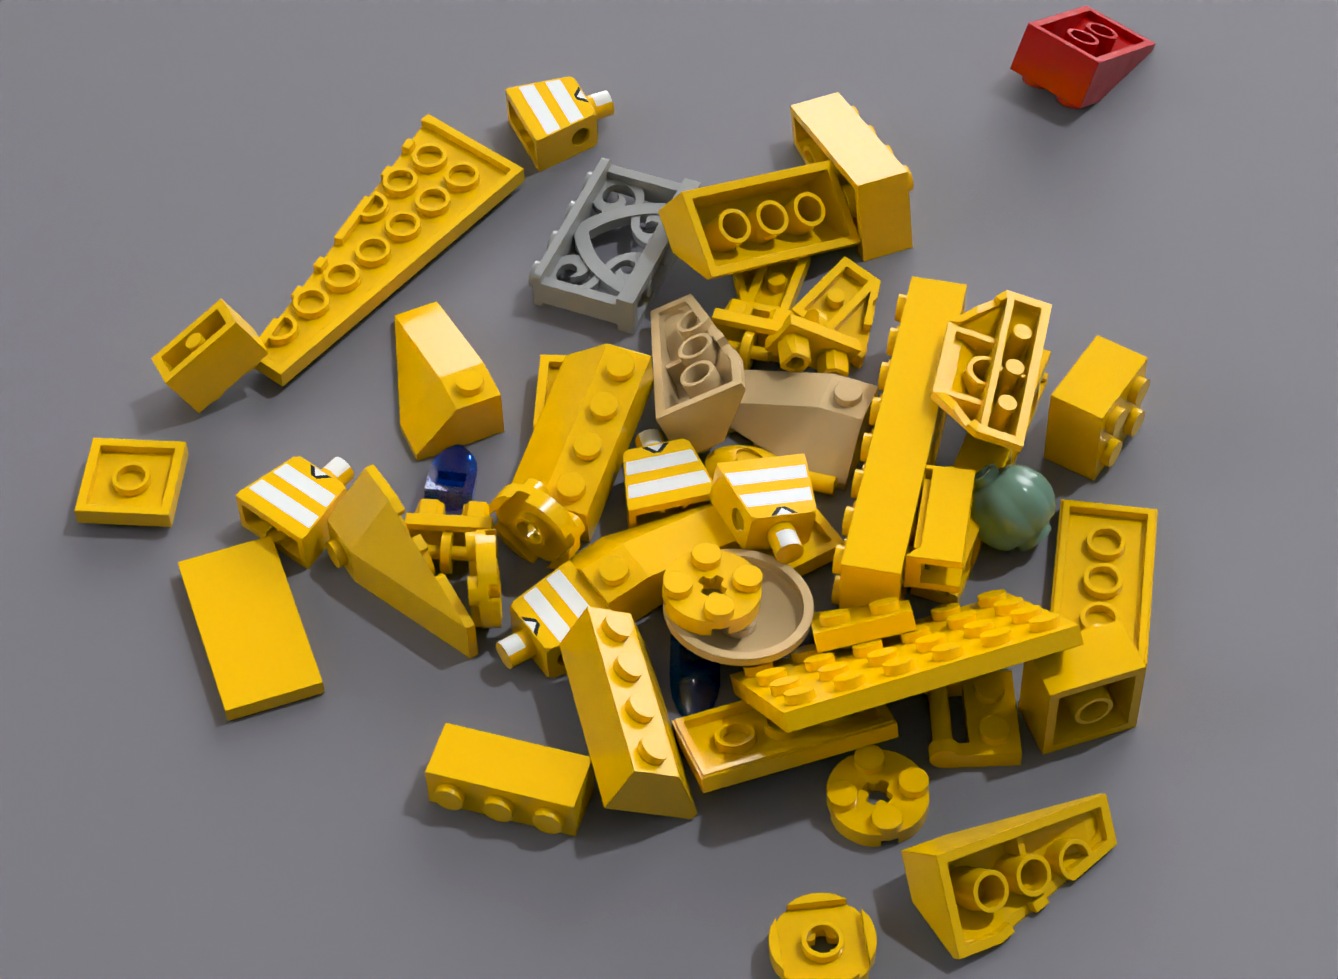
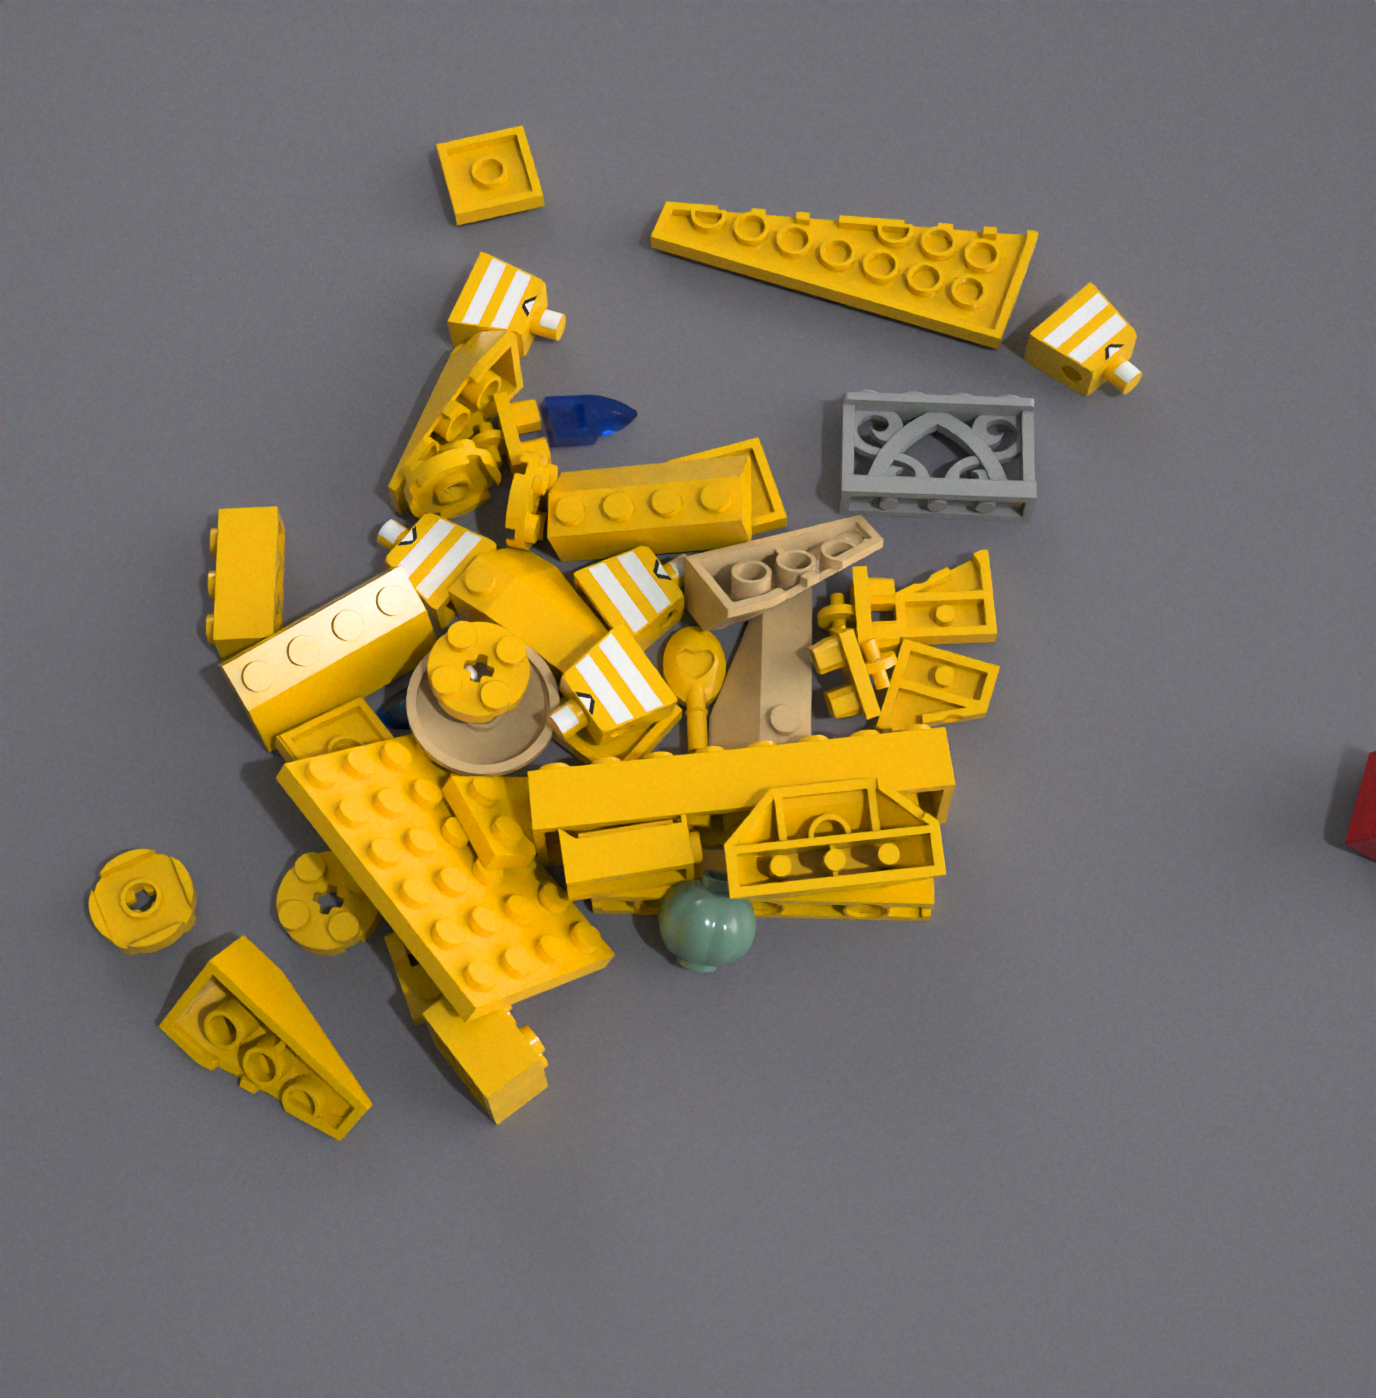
camera: 70 degrees right, 15 degrees up
yellow brick [151,298,269,413] -> none
yellow tile [178,535,325,721] -> none
yellow wedge [394,301,504,461] -> none
yellow slope [658,160,861,280] -> none
yellow wedge [790,92,914,262] -> none
yellow brick [1044,335,1150,481] -> none
yellow tile [1050,499,1158,674] -> none

